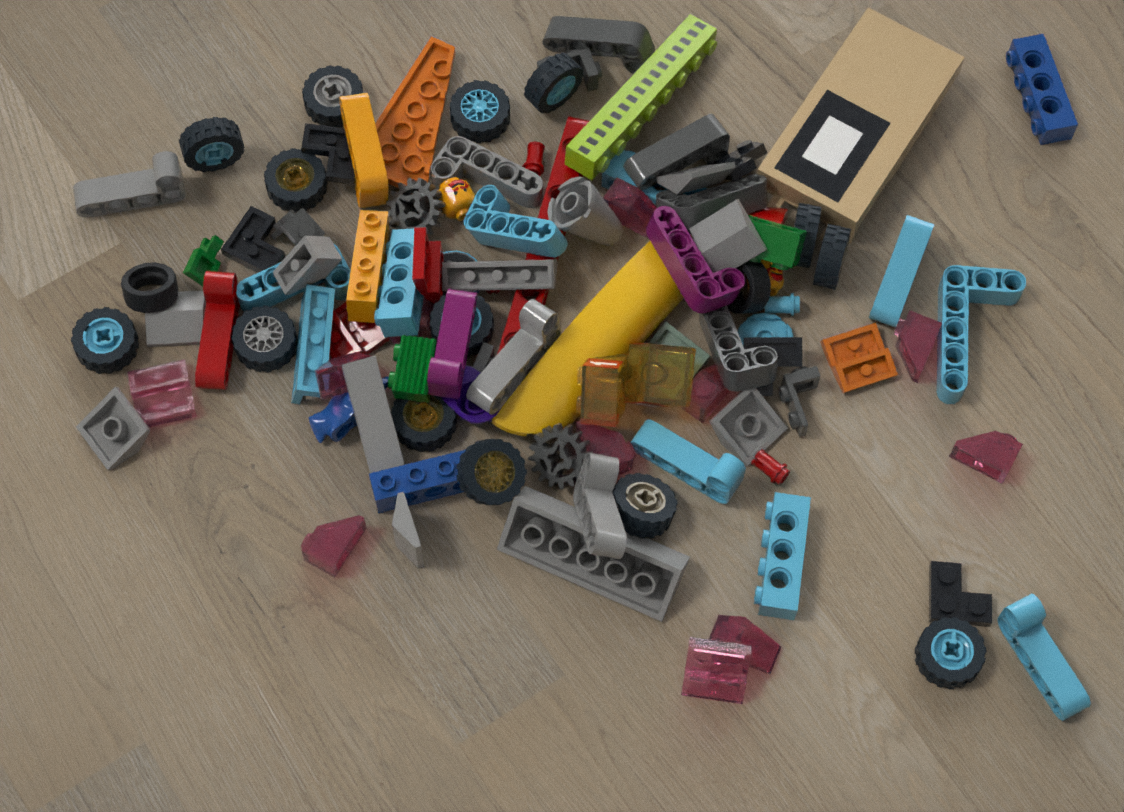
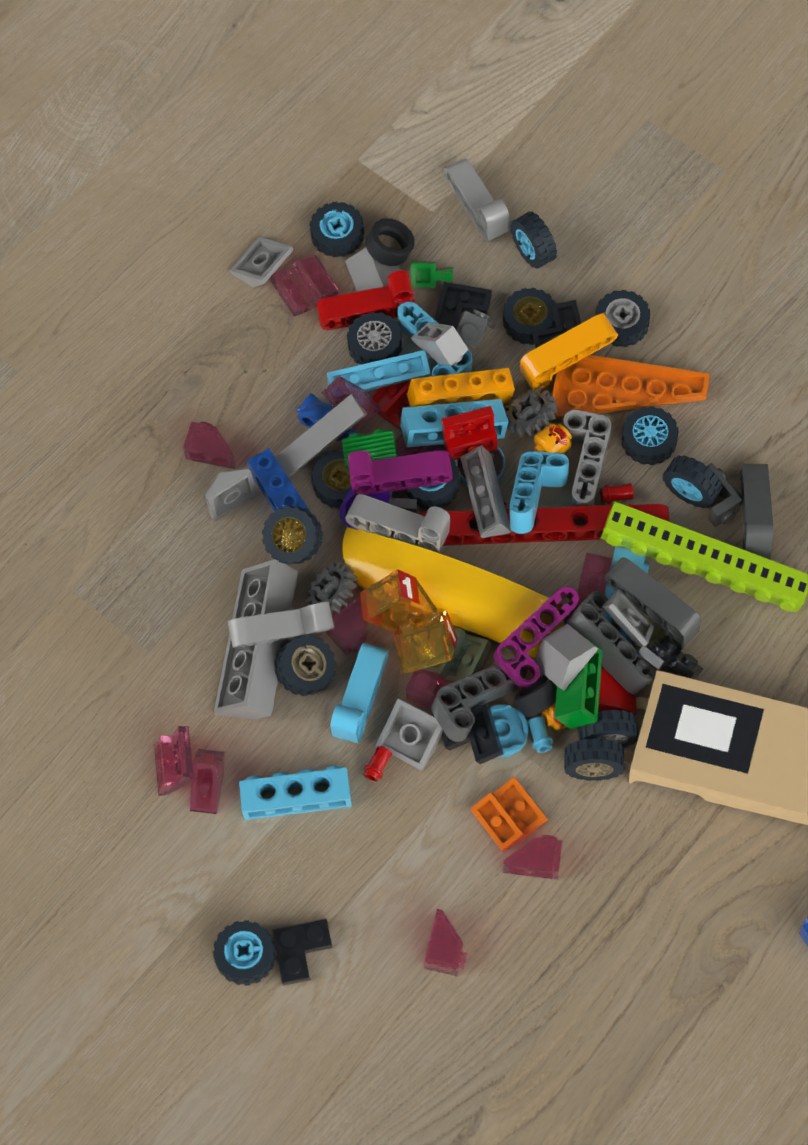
camera: 80 degrees right, 0 degrees up
light grey cone [547,177,623,246] -> none
dark grey bracket [778,366,821,437] -> none
medium azure beam [869,215,934,328] -> none
medium azure beam [936,265,1026,404] -> none
medium azure beam [997,593,1091,721] -> none

